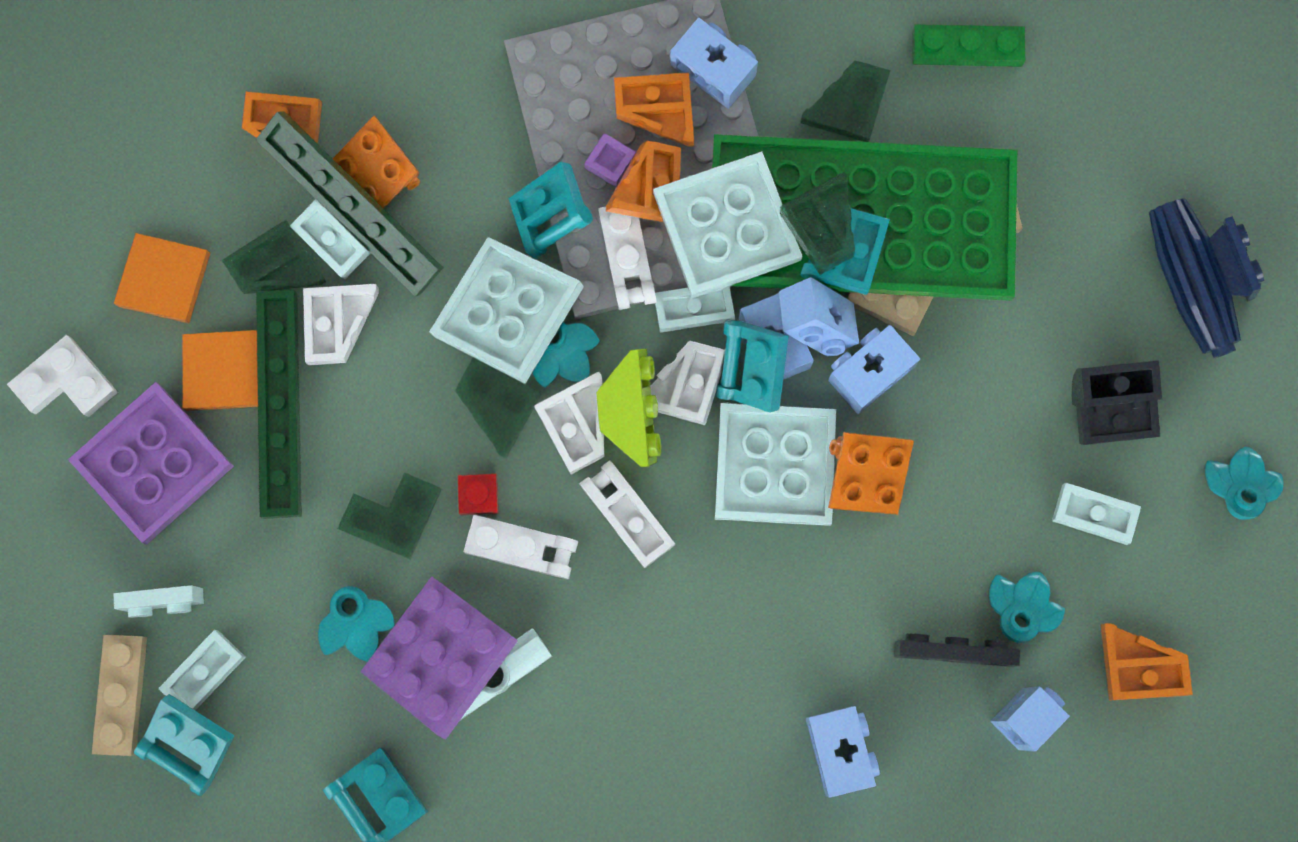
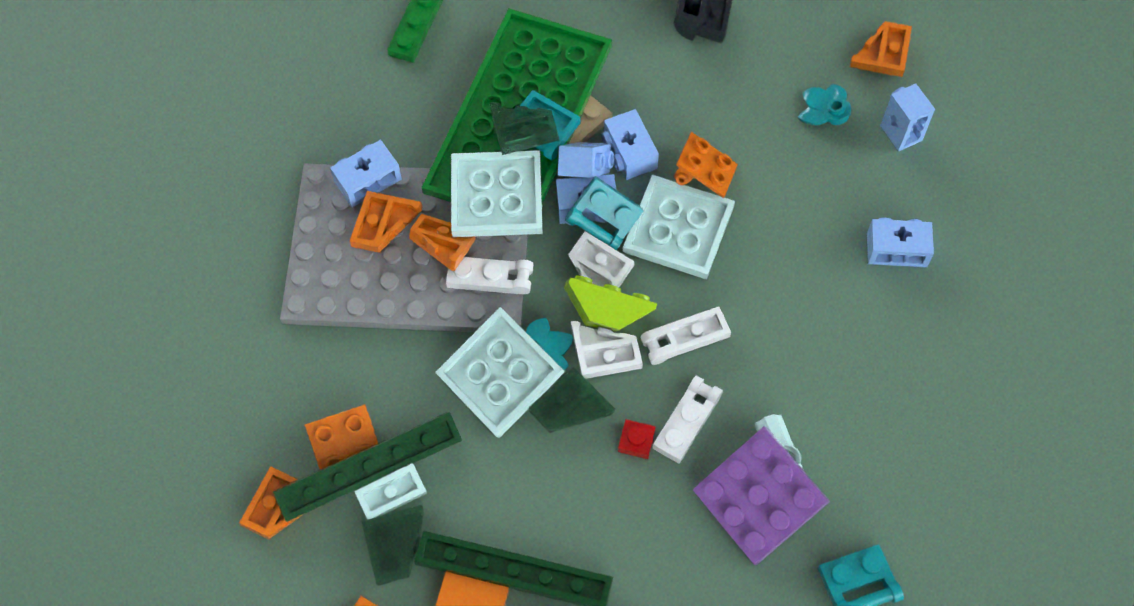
camera: 75 degrees left, 15 degrees down
white wing [303,284,379,365] -> none
teal plate [318,586,395,662] -> none
clear green plate [337,472,442,560] -> none
teal plate [508,162,593,259] -> none
medium lavender plate [584,133,636,187] -> none
light aqua plate [655,286,735,333] -> none
clear green wing [800,60,891,142] -> none
black plate [894,633,1020,667] -> none
light aqua plate [1052,483,1141,545] -> none

